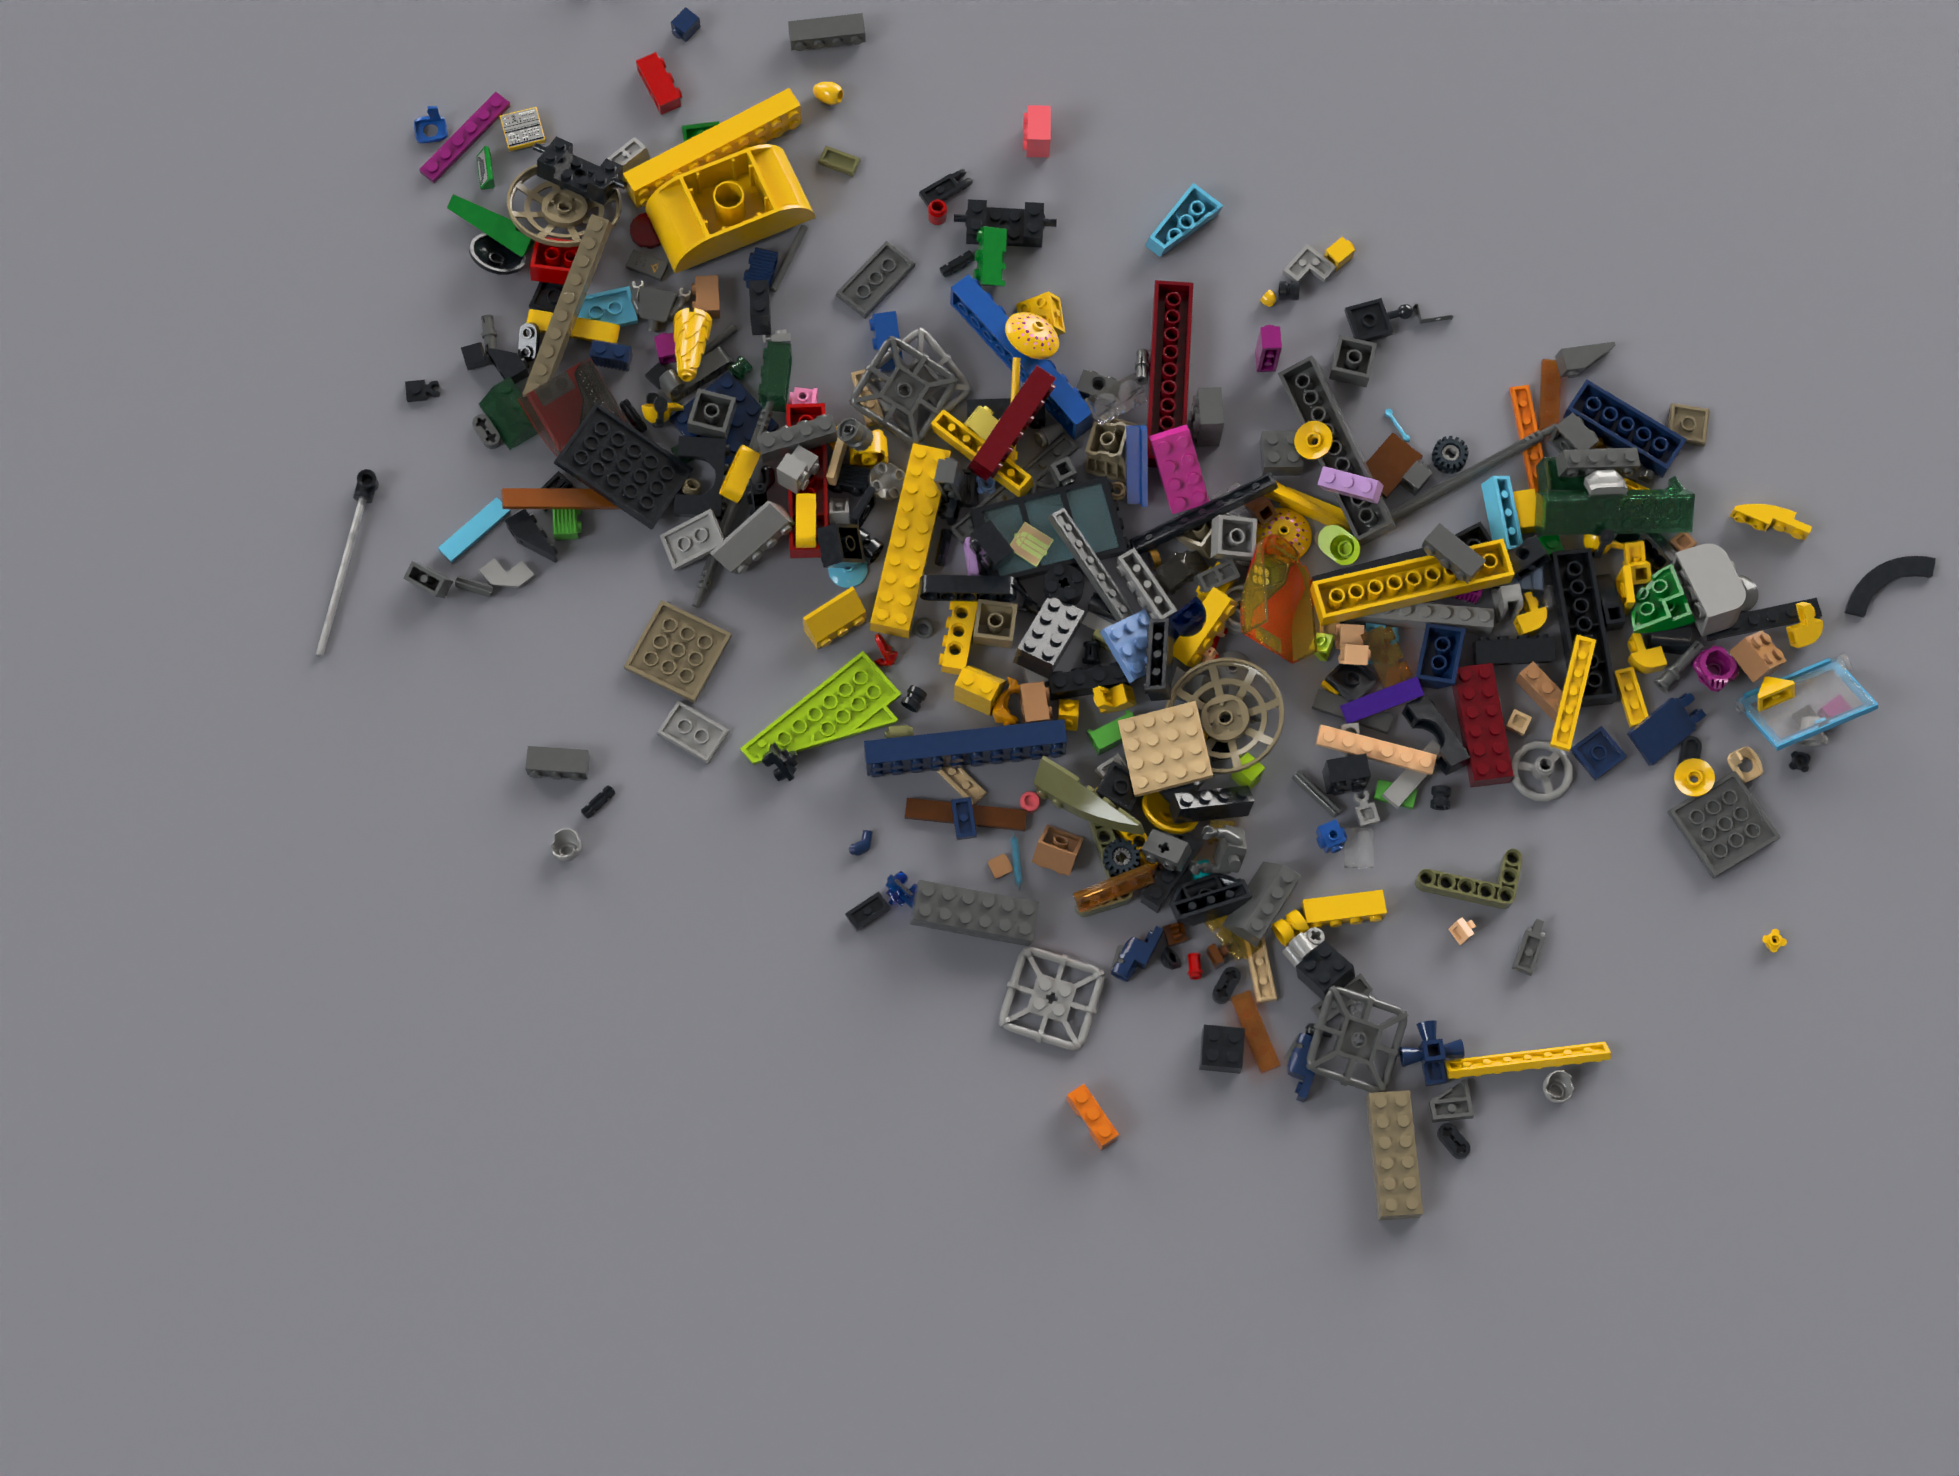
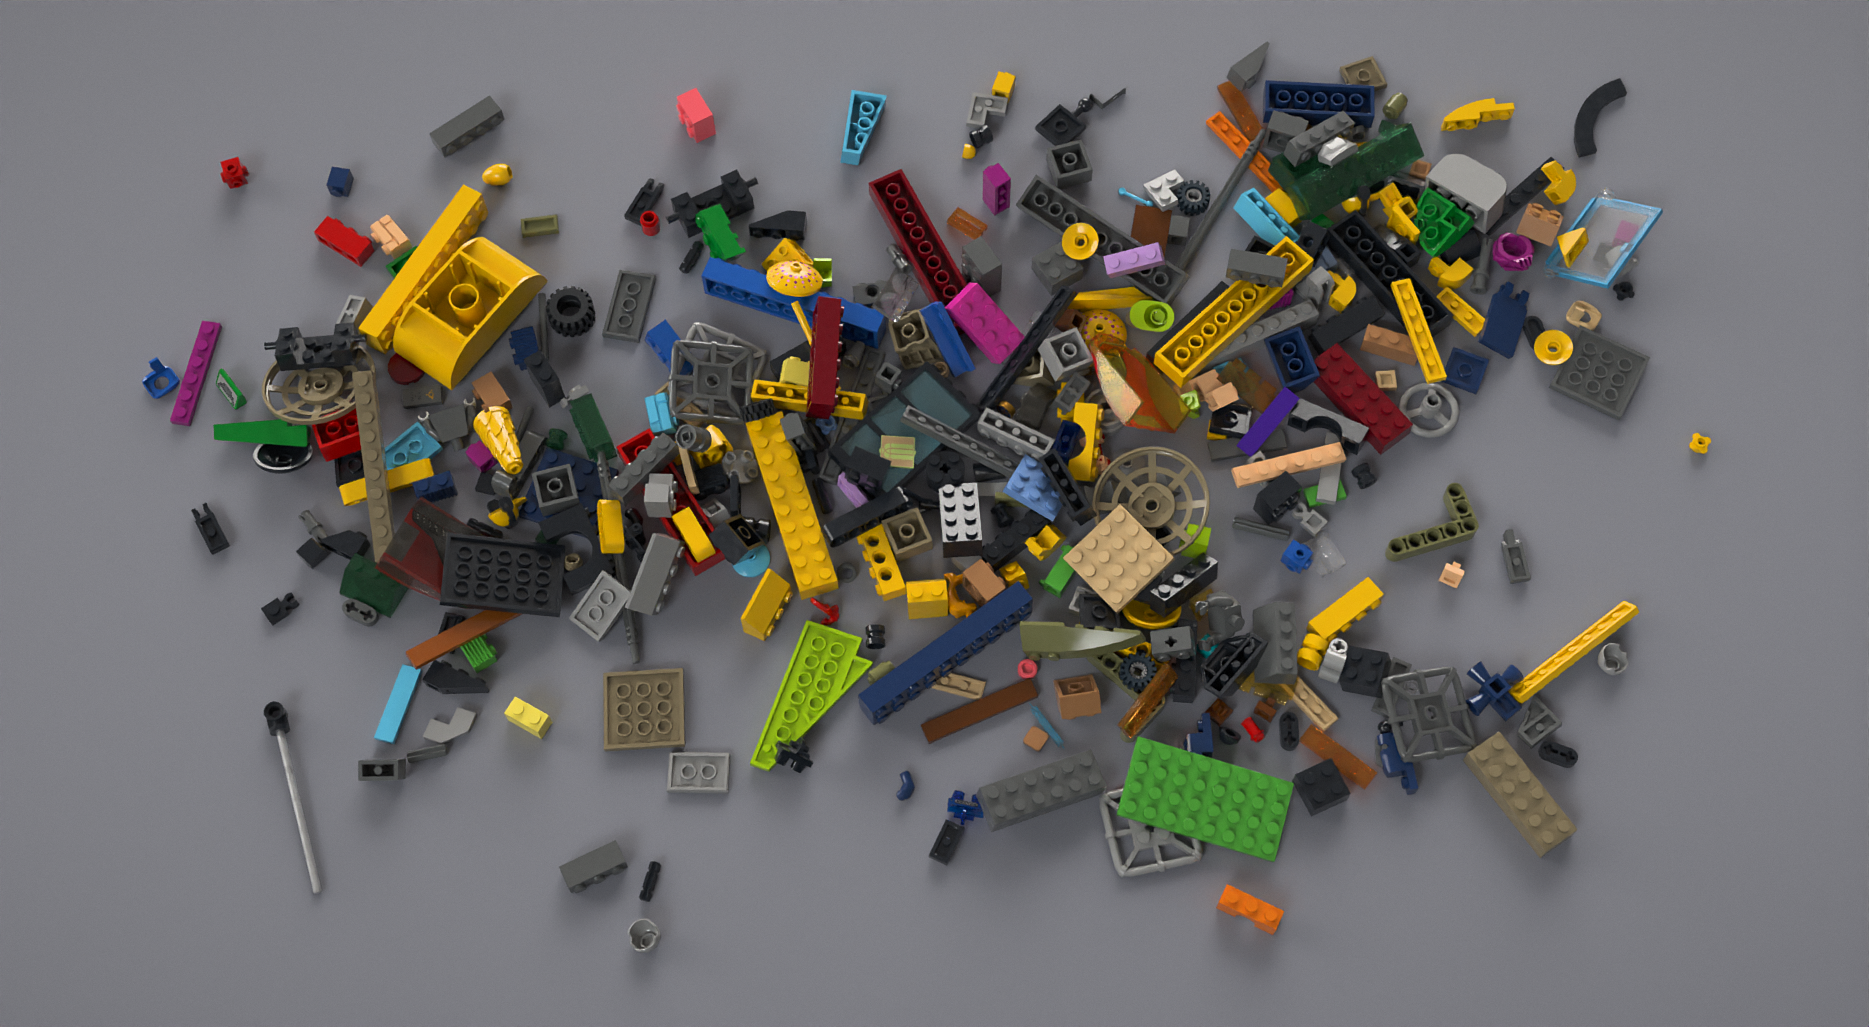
camera: 25 degrees left, 5 degrees down
light grey tile [500,107,546,152] -> none
plate [518,322,540,362] -> none
bright pink brick [789,387,818,404] -> none
dark blue plate [951,797,977,840] -> none
none -> black hinge [191,503,230,555]
none -> light nougat brick [370,215,412,259]
none -> light yellow brick [504,697,553,739]
none -> black tyre [546,286,596,338]
none -> medium azure brick [644,392,679,437]
none -> black tyre [739,398,776,423]
none -> black slope [749,210,807,241]
none -> lime bracket [813,258,832,287]
none -> clear orange tile [947,207,988,240]
none -> bright green plate [1116,736,1294,862]
none -> plate [1144,169,1184,212]
none -> olive brick [1382,93,1408,119]

